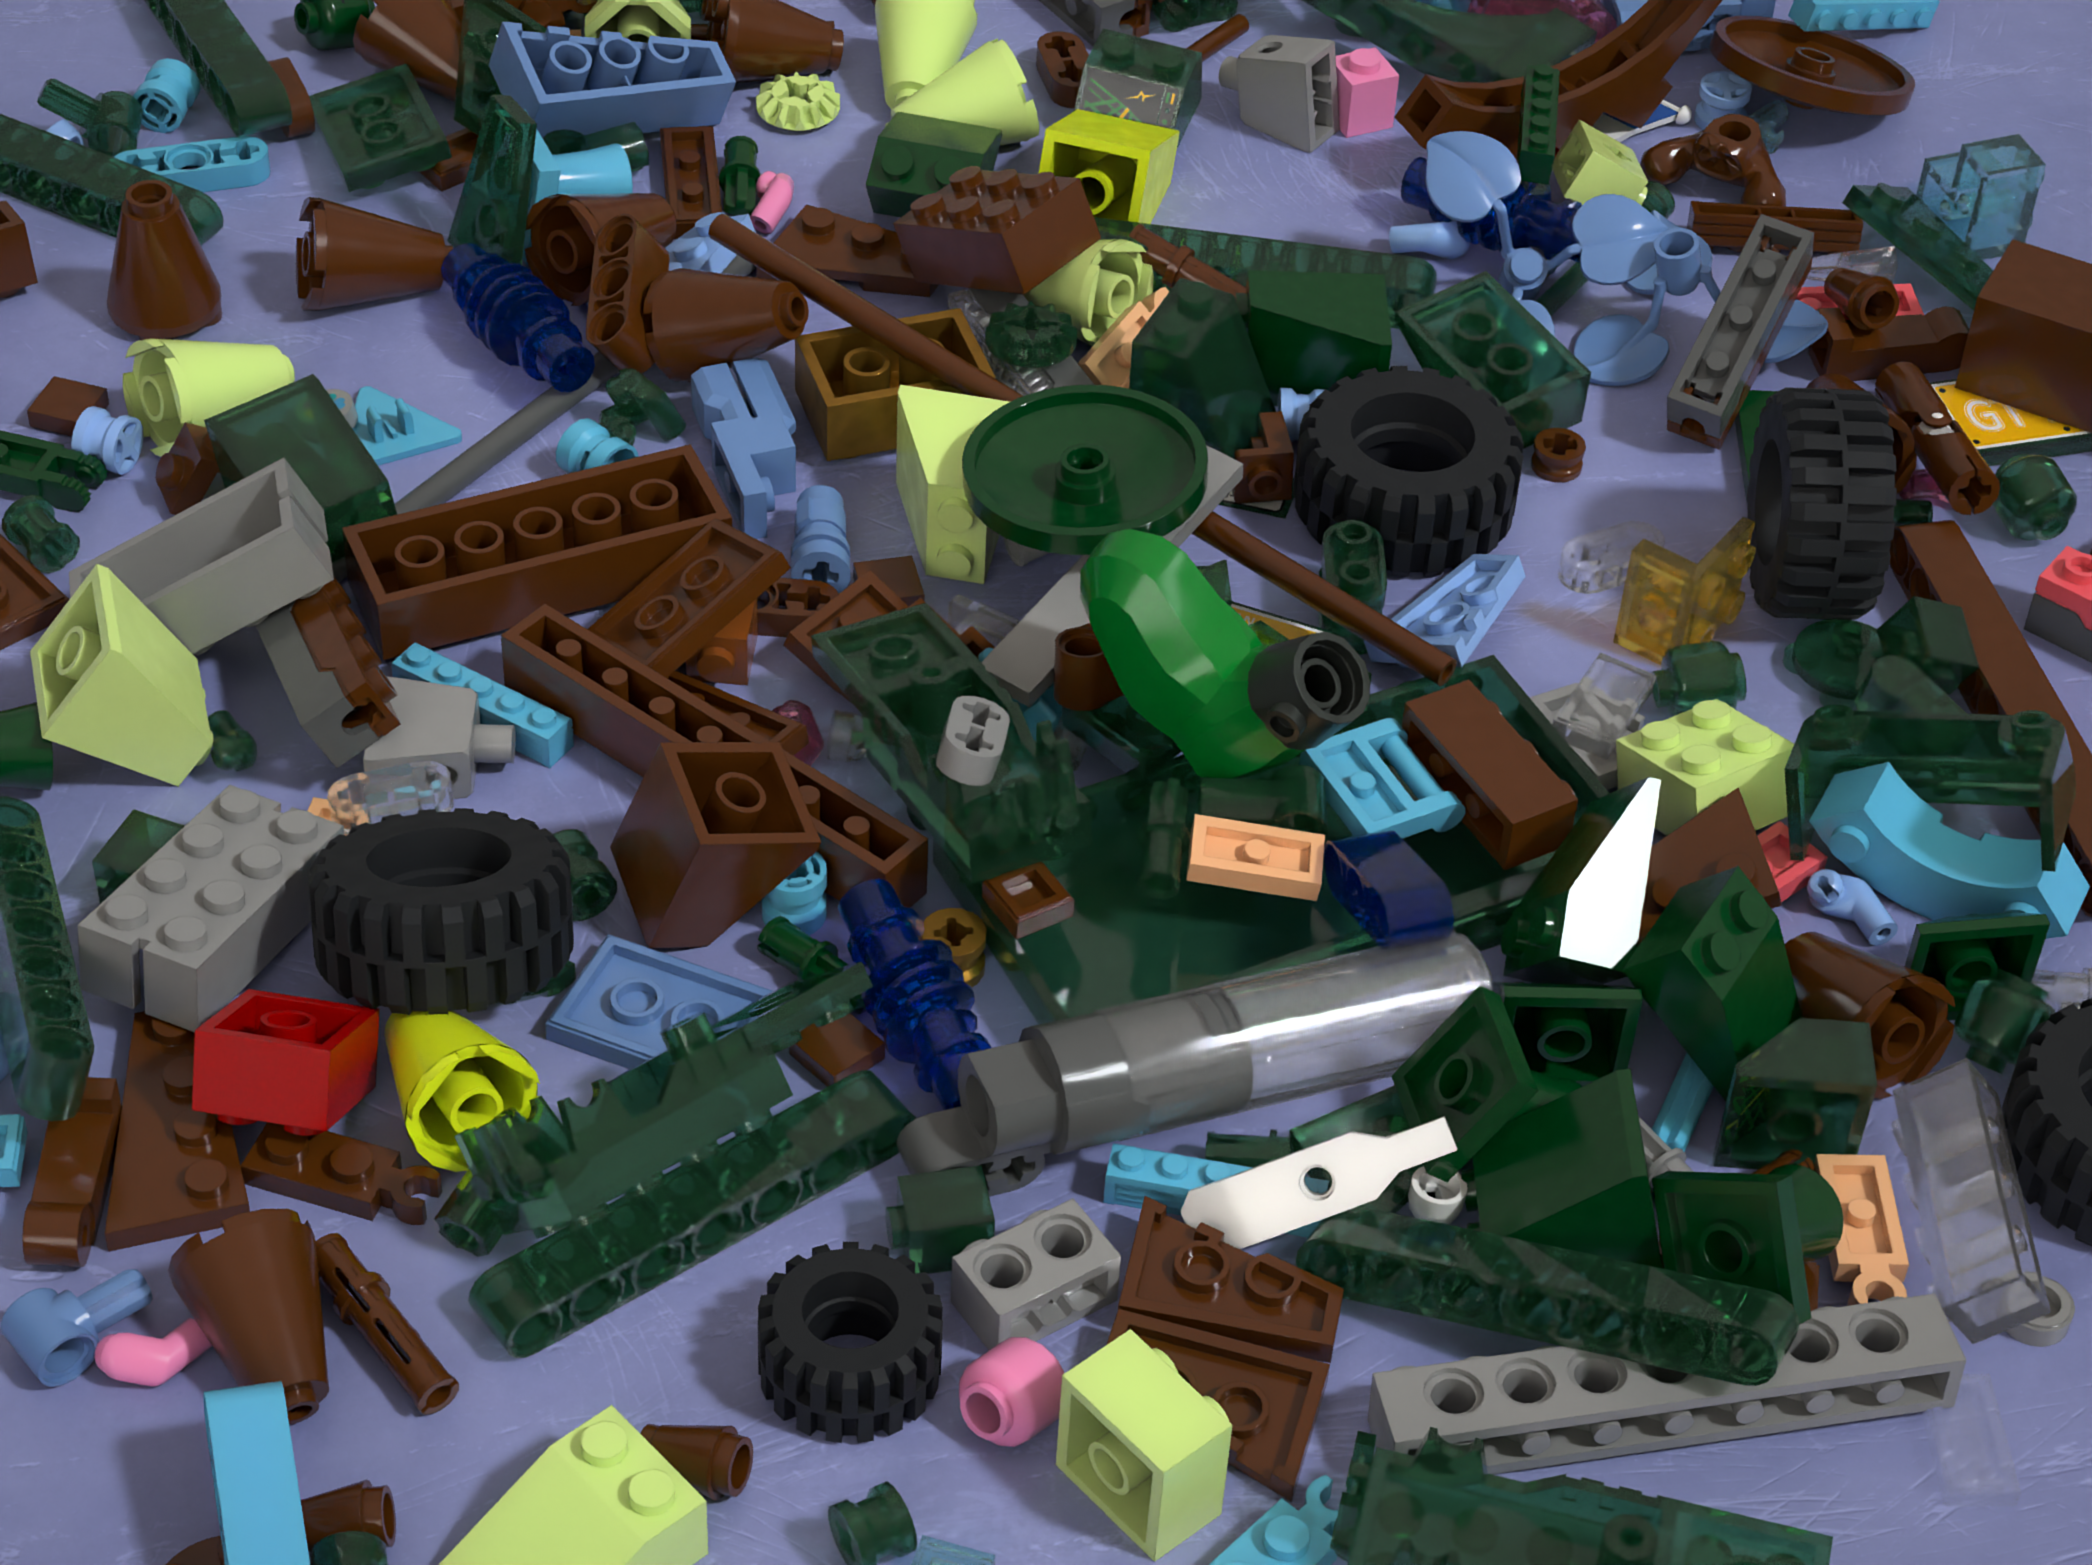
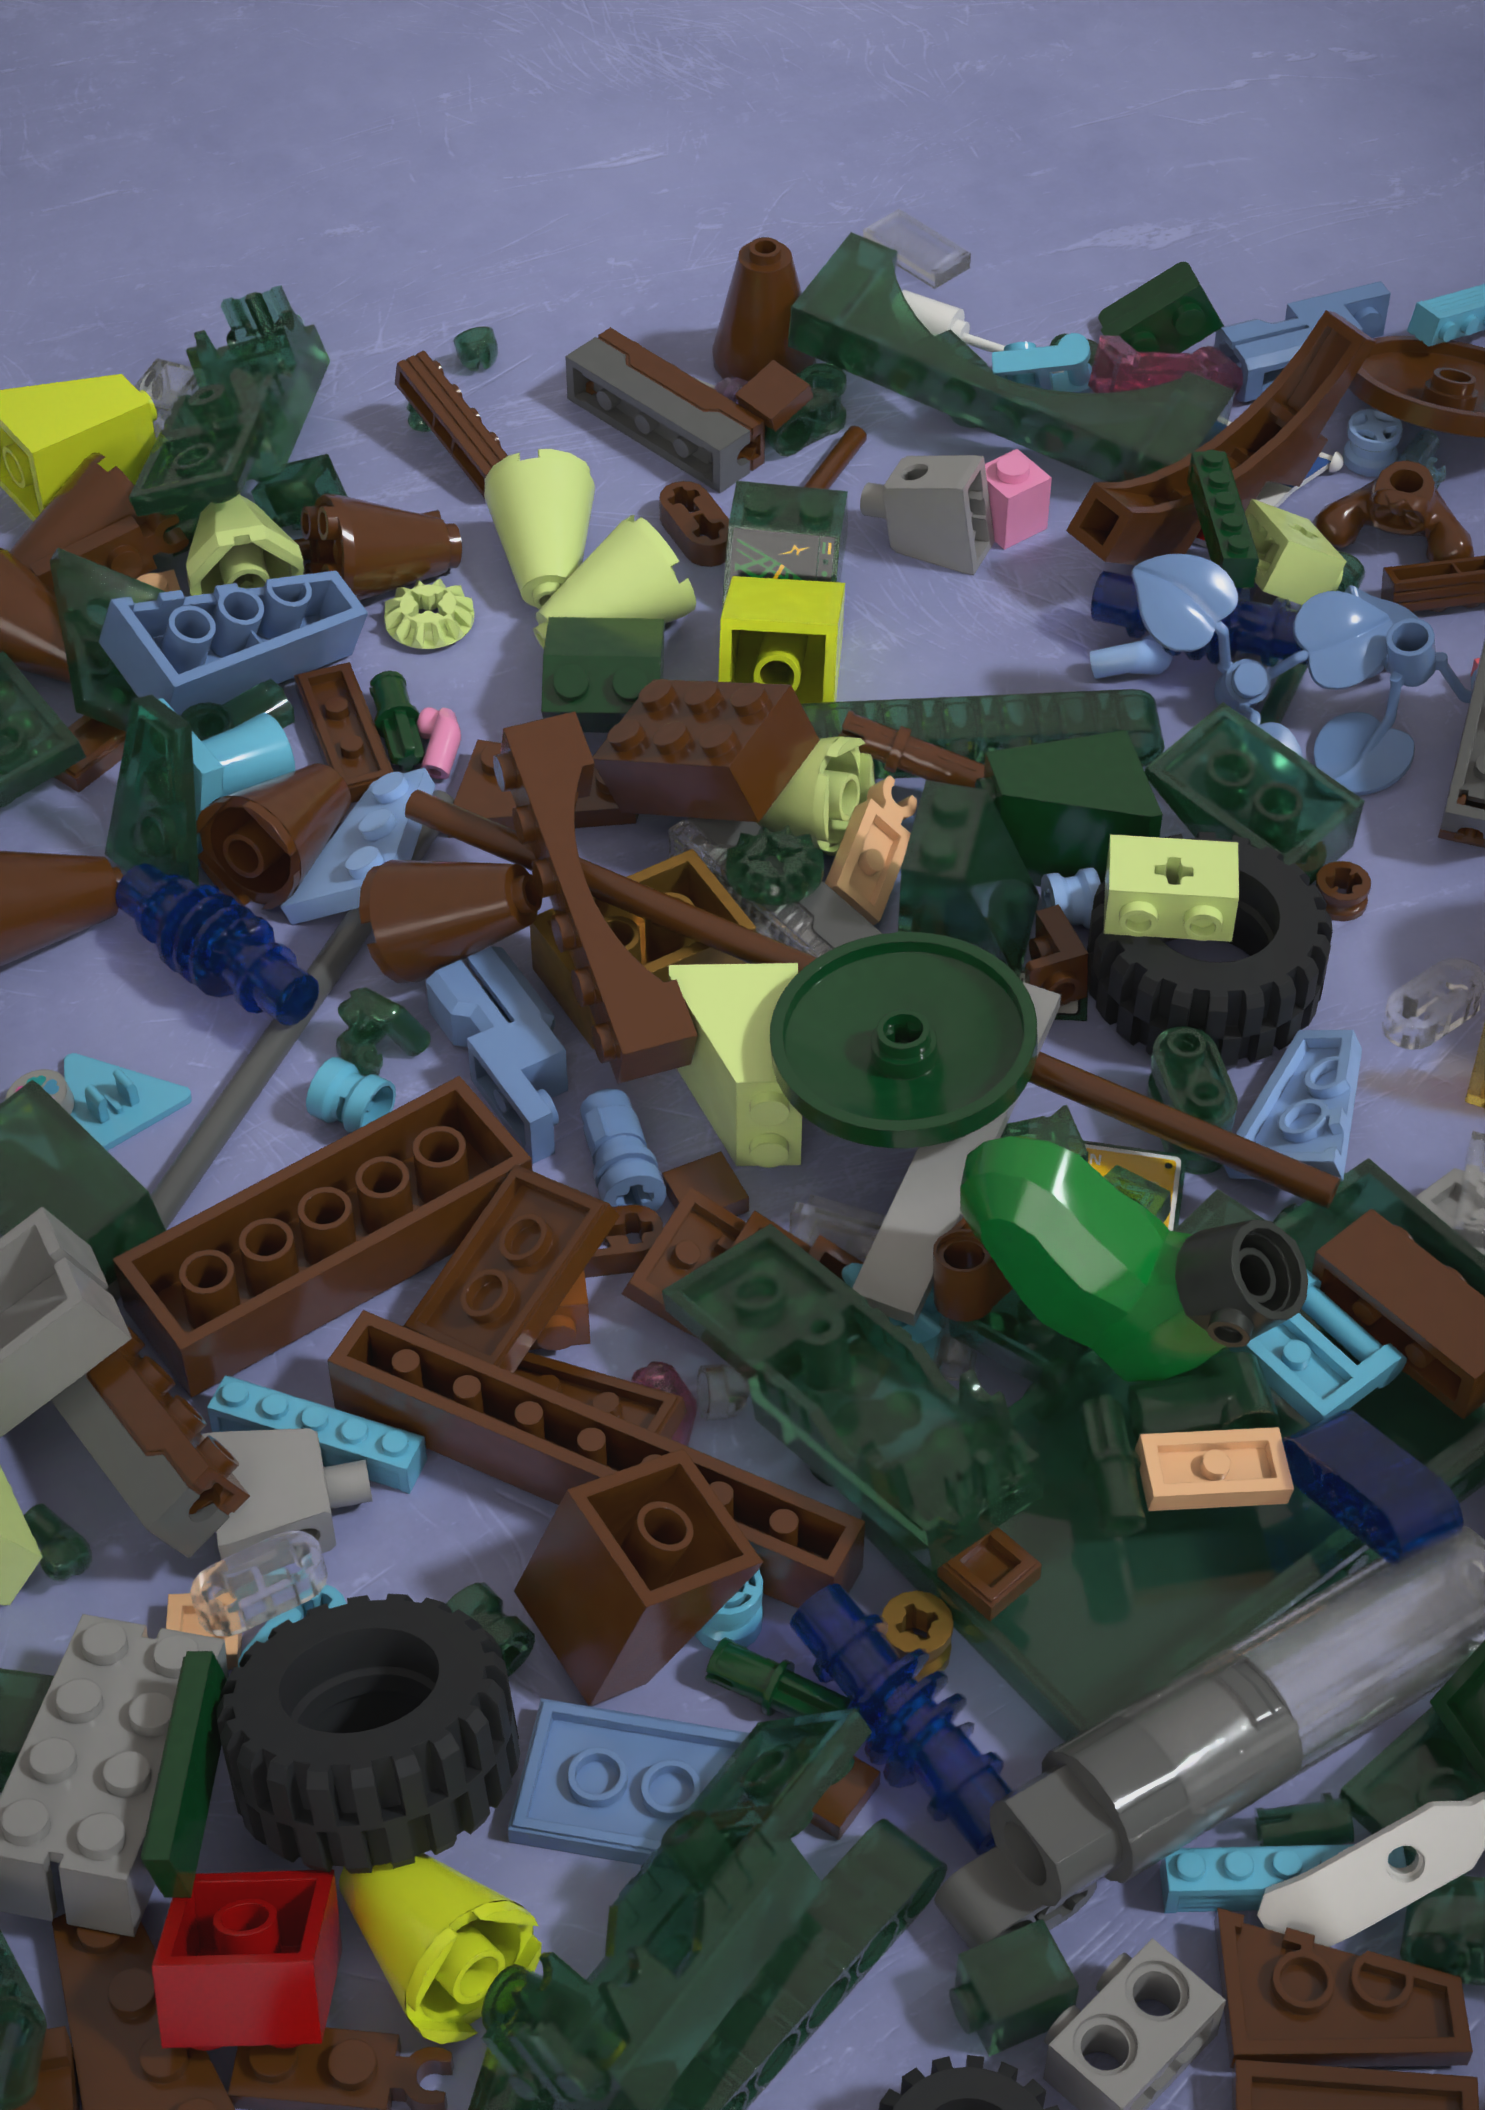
camera: 10 degrees left, 5 degrees up
reddish brown beam [586,213,670,377] -> none
light grey beam [936,696,1010,786] -> none
none -> dark green tile [140,1651,227,1898]
none -> reddish brown arch [493,711,698,1084]
none -> yellowish green brick [1104,834,1239,942]

